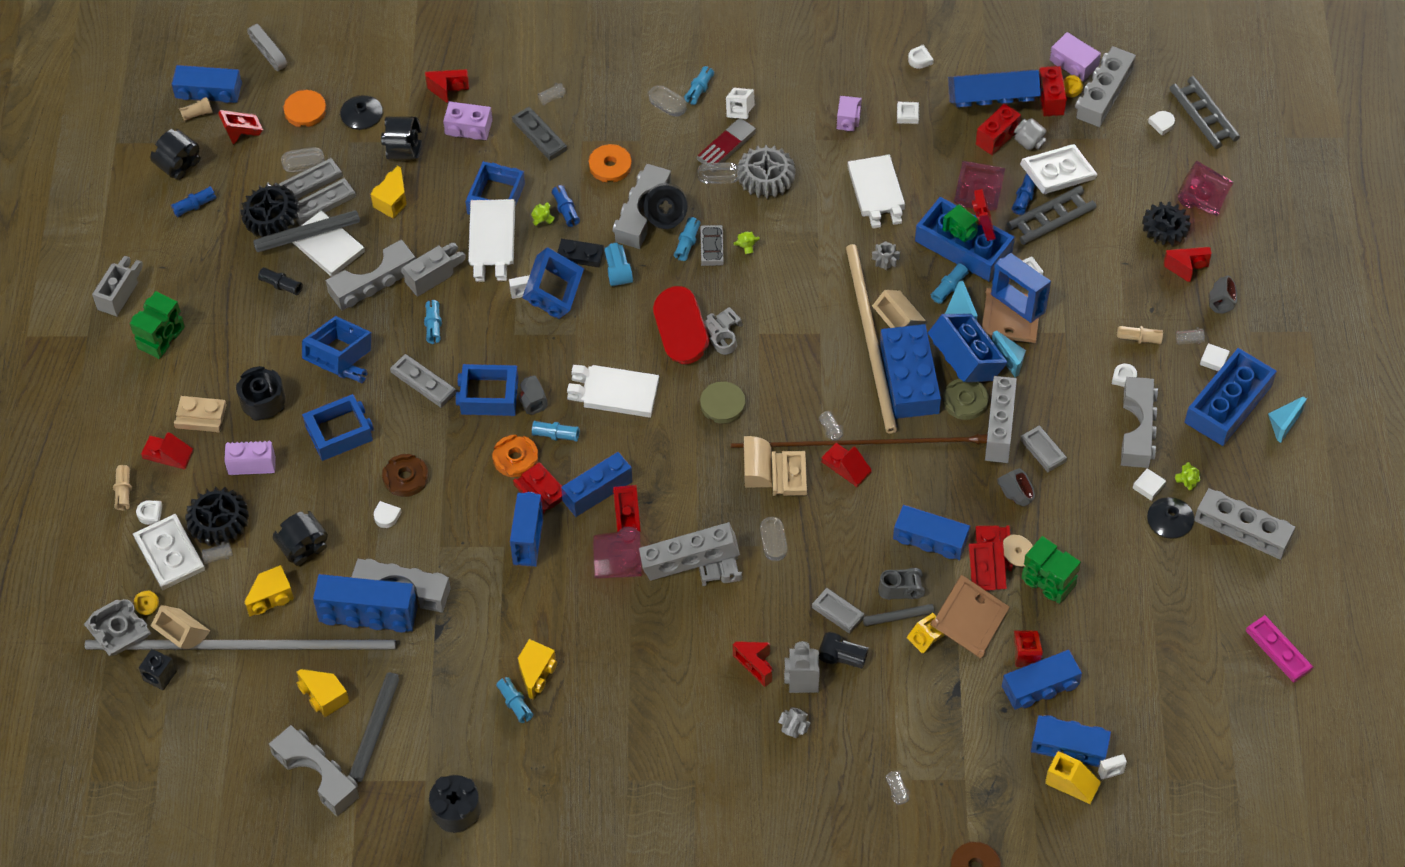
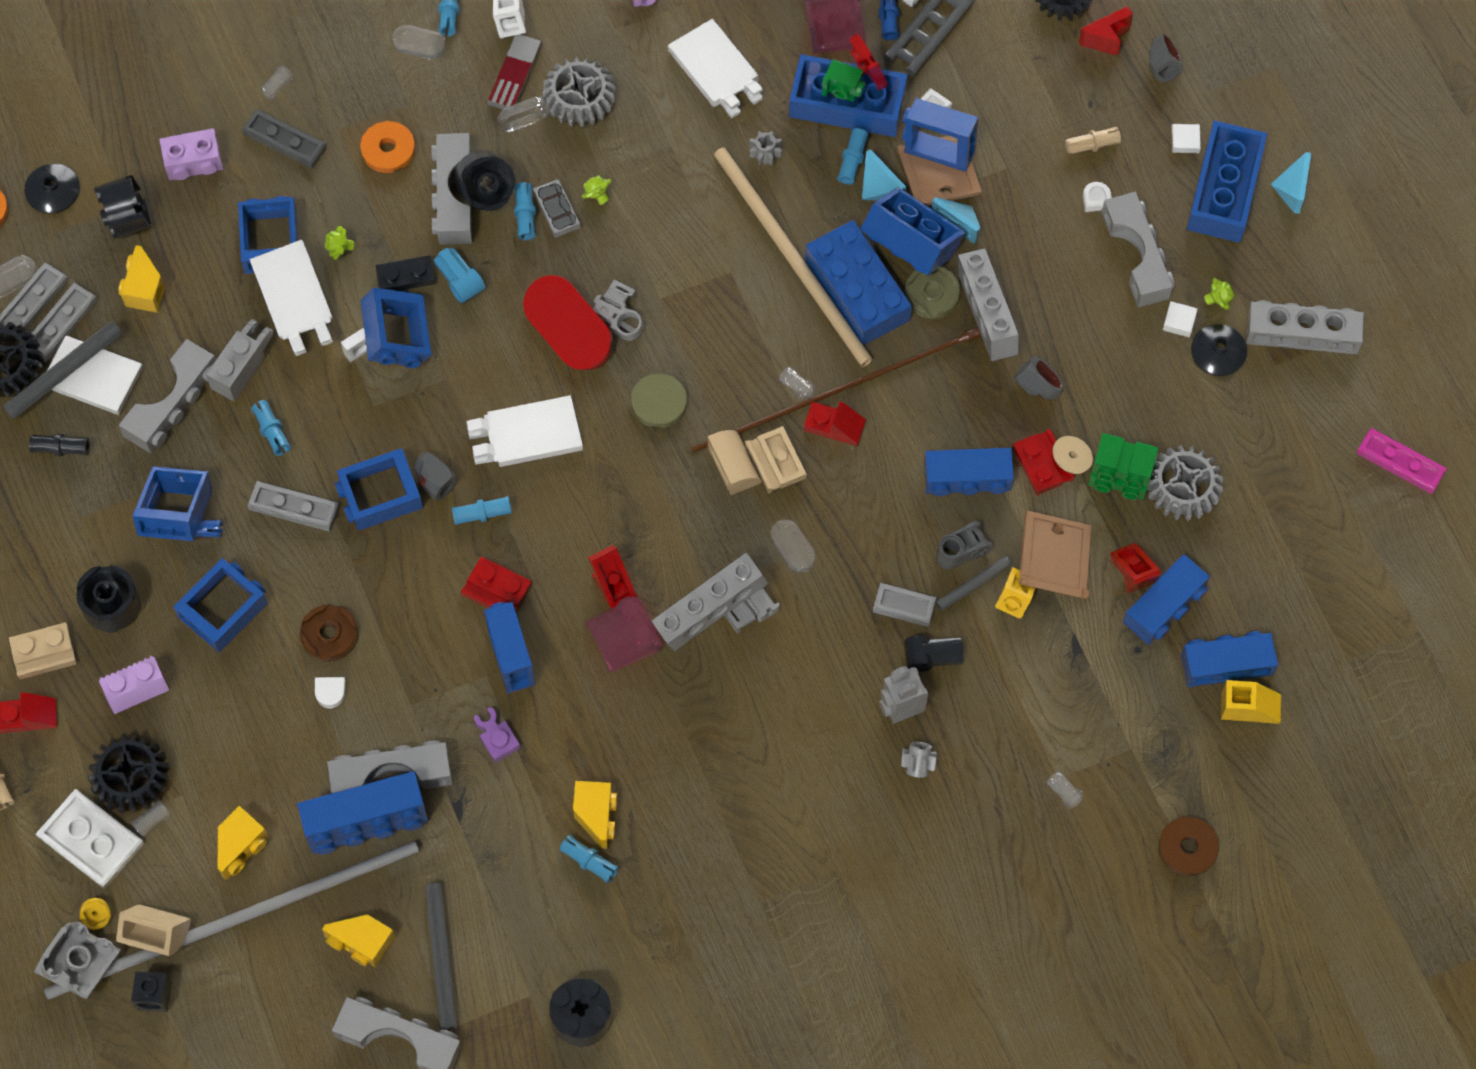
camera: 25 degrees left, 10 degrees up
white tile [136,500,163,525] -> none
black brick [273,511,328,566] -> none
red slope [425,69,469,103] -> none
orange tile [492,435,538,477] -> none
blue pin [552,185,580,227] -> none
blue brick [561,452,633,517] -> none
red slope [733,641,772,687] -> none
tan brick [872,290,926,328] -> none
red plate [969,541,1007,590] -> none
light grey tile [1020,425,1067,472] -> none
white tile [1098,754,1127,779] -> none
clear pin [1176,327,1205,345] -> none
none -> medium lavender plate [474,707,520,763]
none -> light grey gear [1147,445,1223,522]

